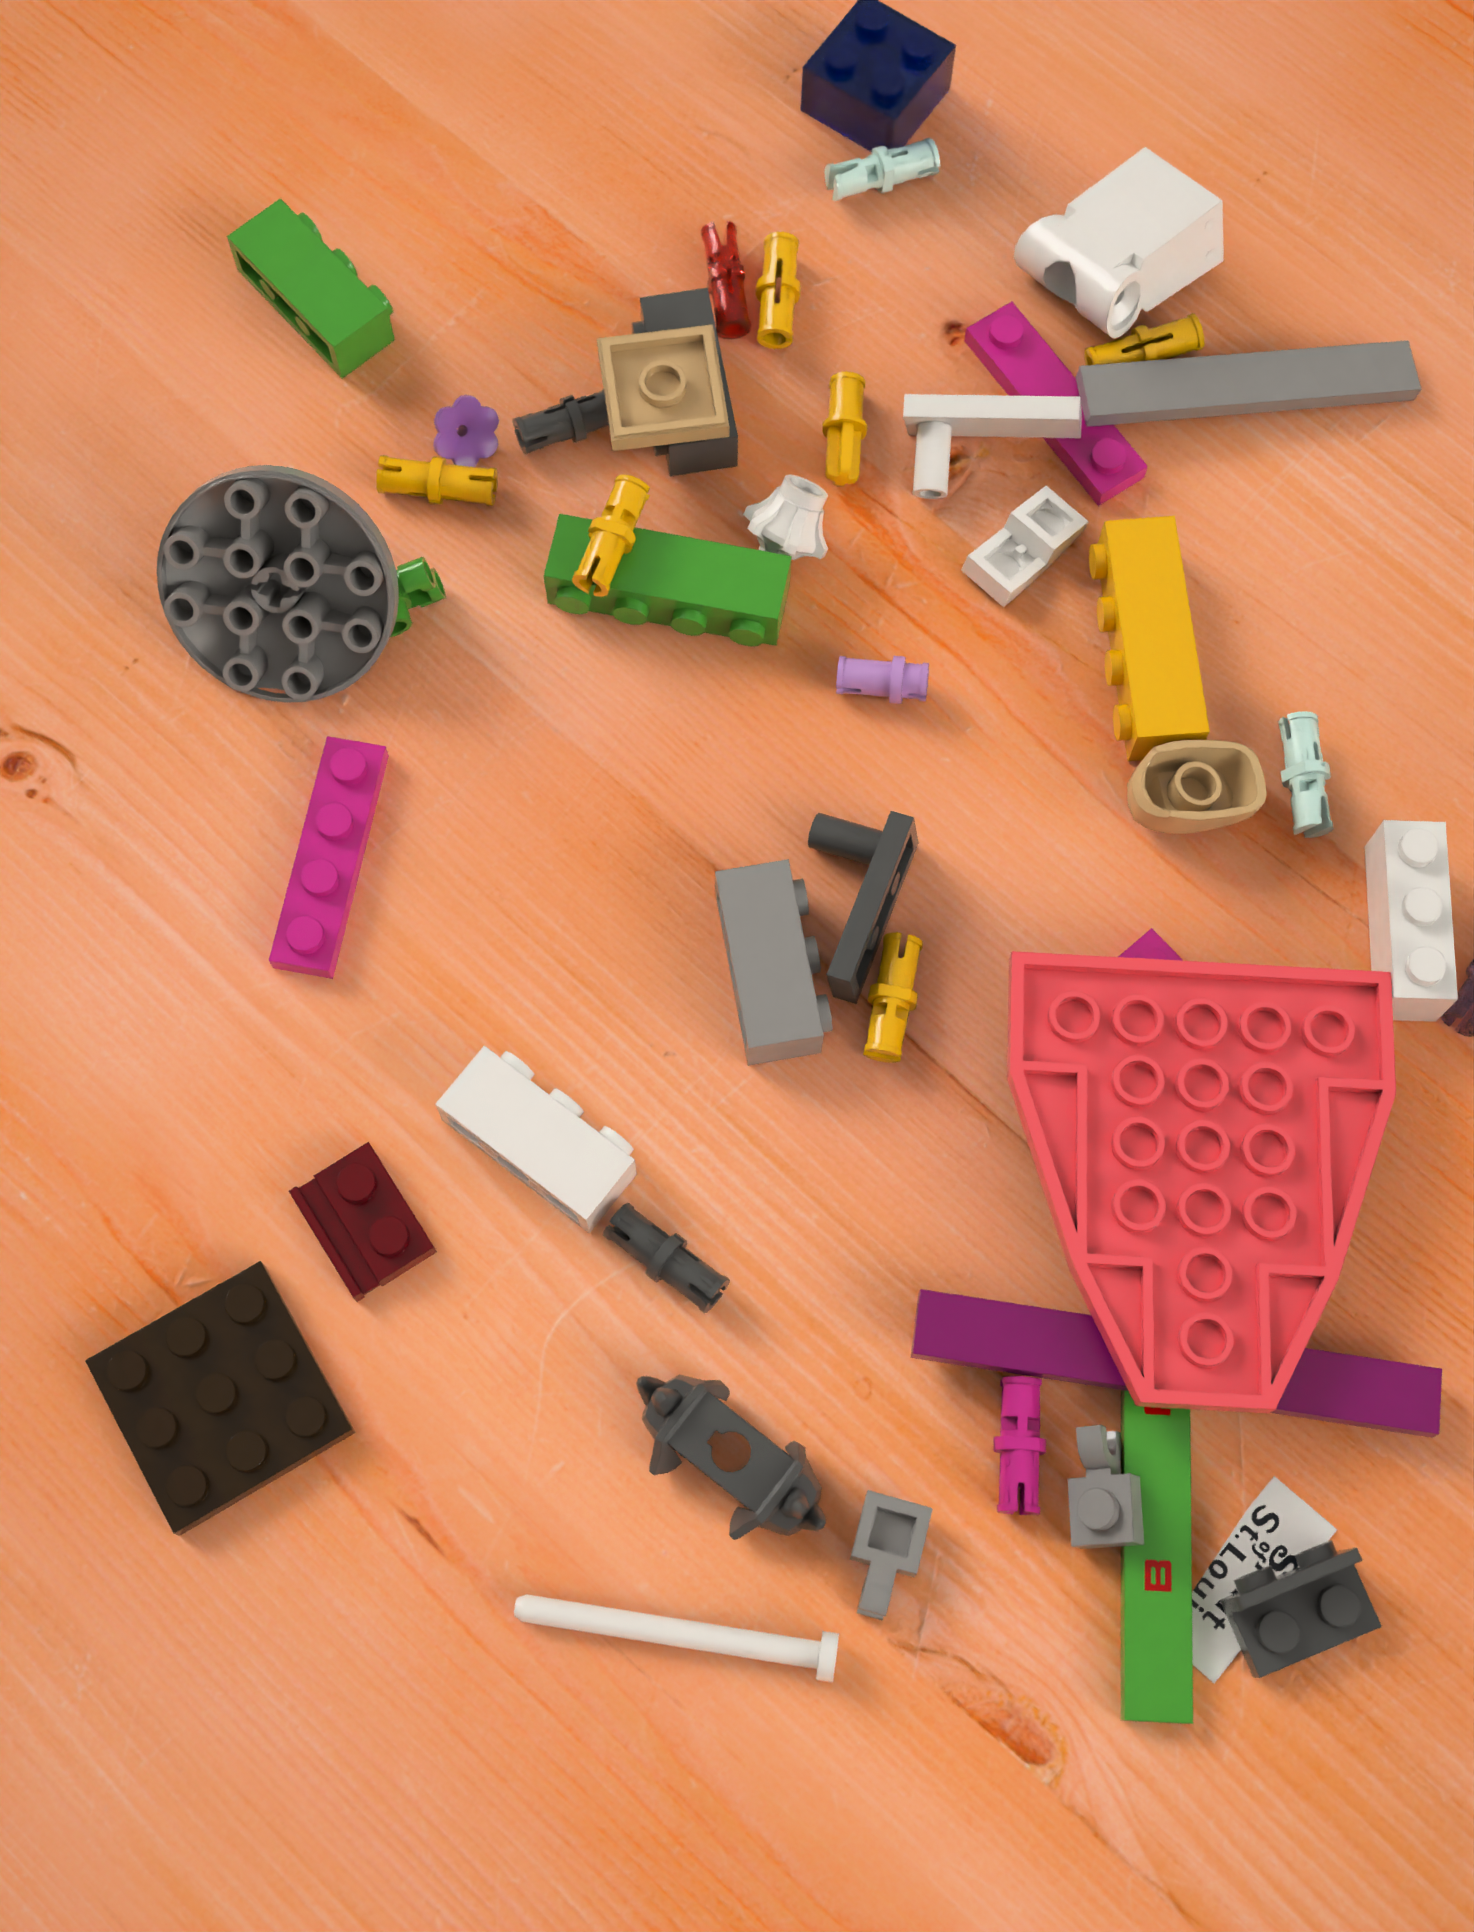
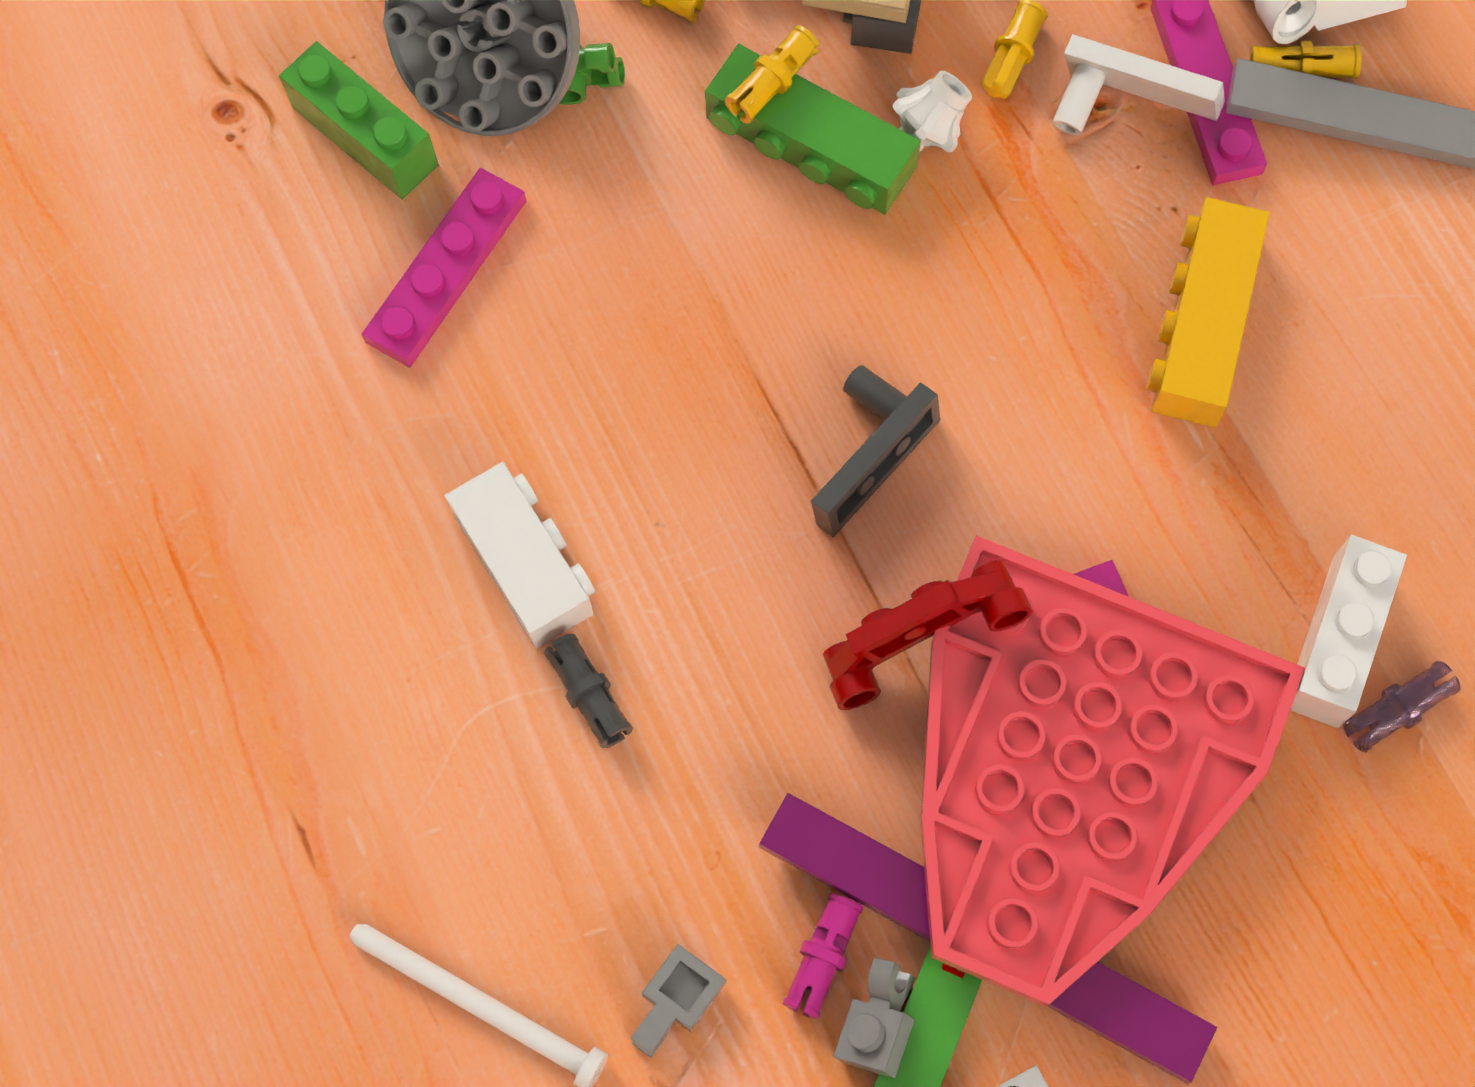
camera: 25 degrees right, 0 degrees up
dark brown plate [85,1261,356,1536] -> none
dark red plate [289,1142,437,1302] -> none
dark grey piece [636,1374,826,1540] -> none
light grey brick [715,859,833,1066] -> none
lavender pin [836,656,929,704] -> none
yellow pin [863,932,923,1063] -> none
white slope [961,485,1089,607] -> none
tan piece [1127,740,1267,834] -> none
light aqua pin [1278,711,1334,838] -> none
none -> bright green brick [279,41,439,200]
none -> red plate [823,560,1033,710]

